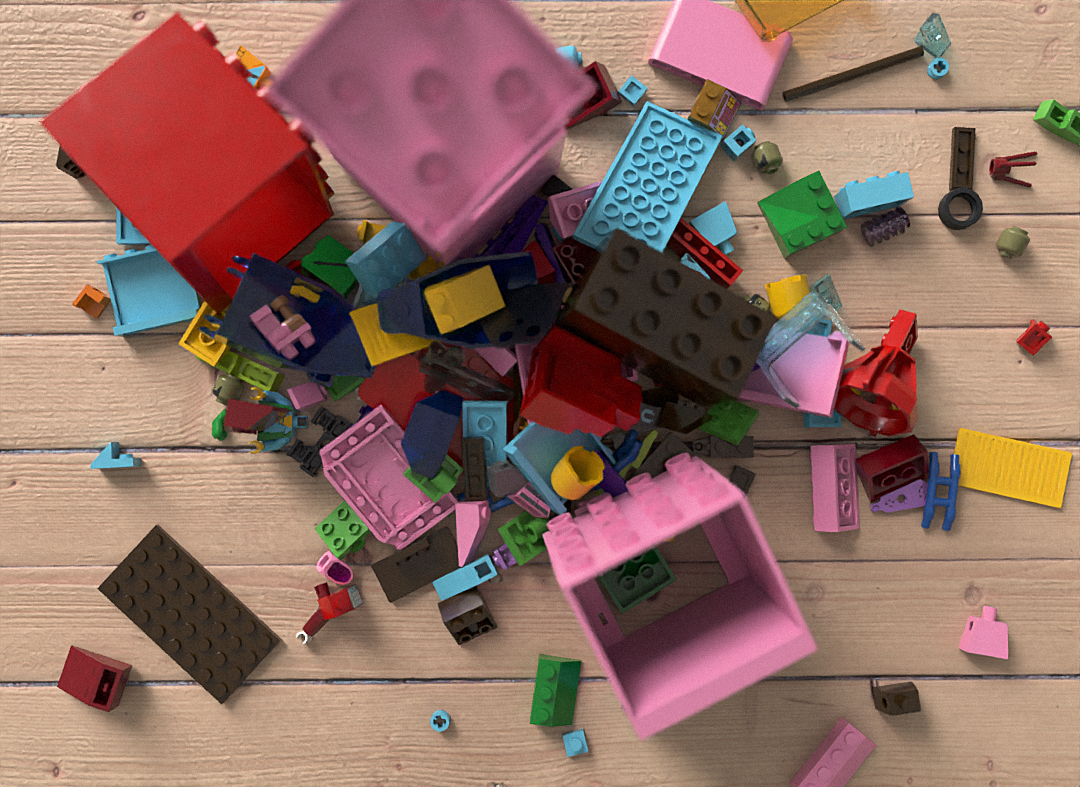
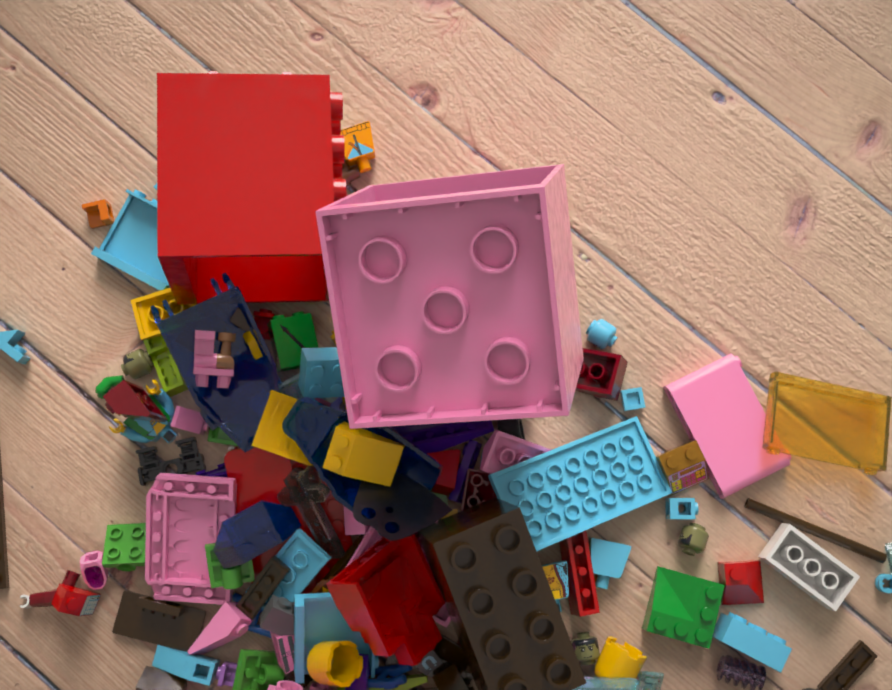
camera: 35 degrees right, 5 degrees down
none -> dark brown slope [229,307,250,332]
none -> red slope [718,560,764,605]
none -> white brick [758,523,860,611]

